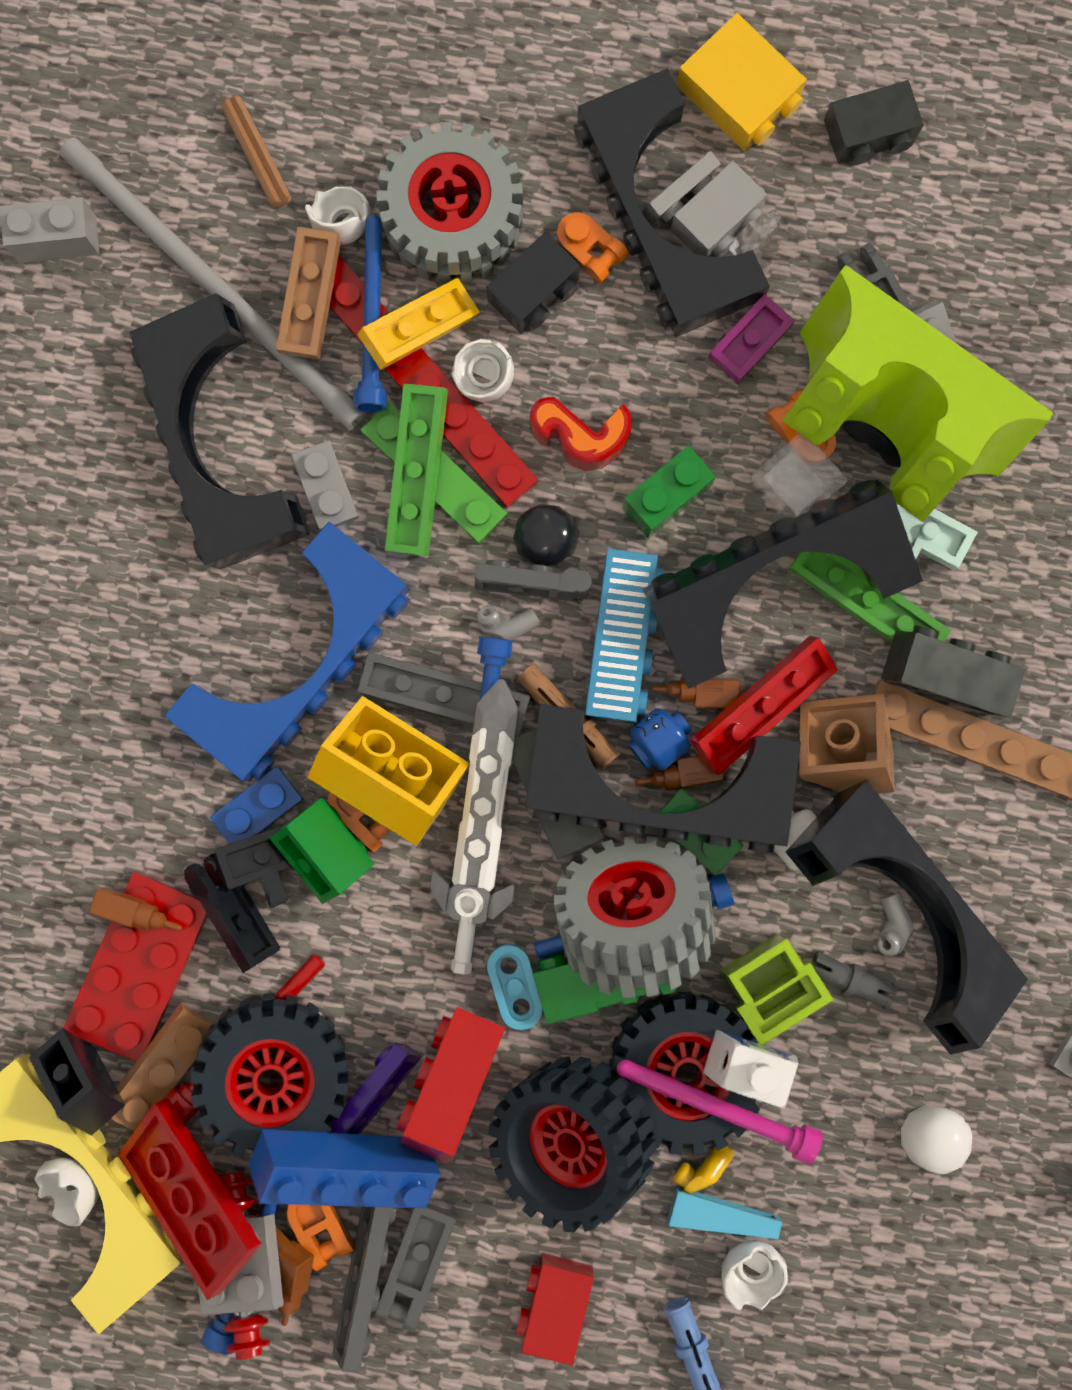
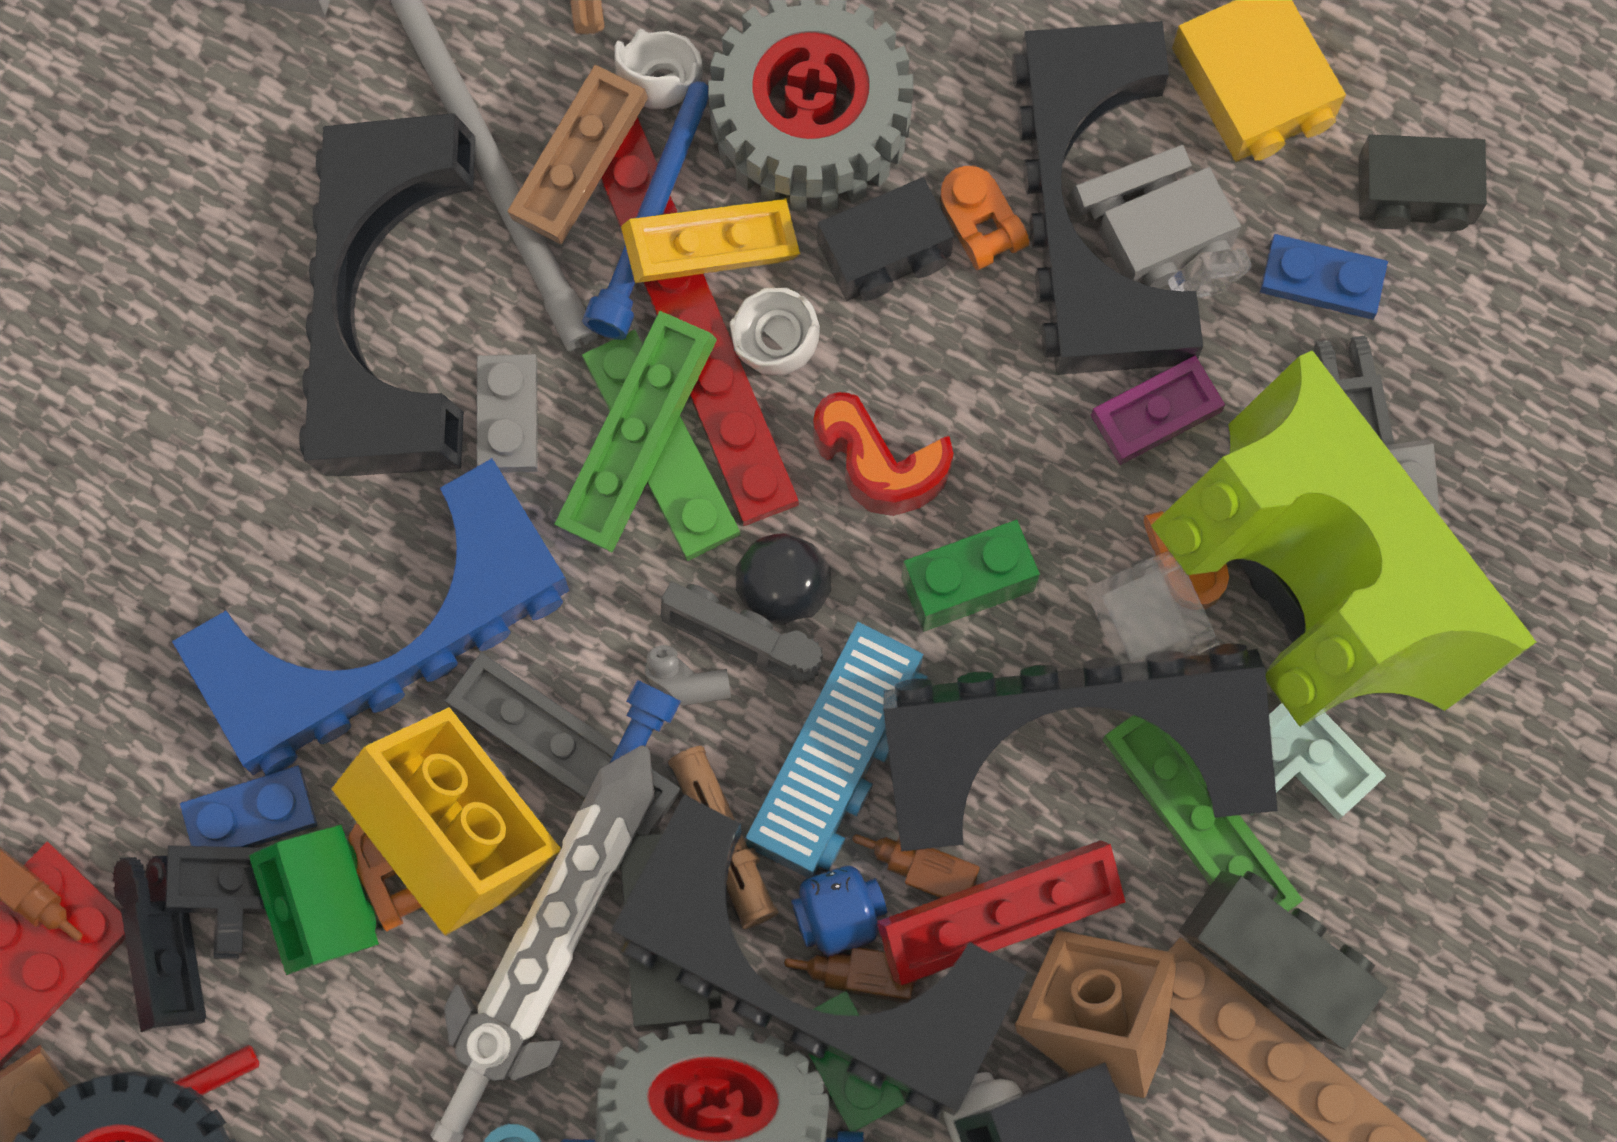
camera: 20 degrees right, 10 degrees down
none -> blue plate [1260,234,1388,320]

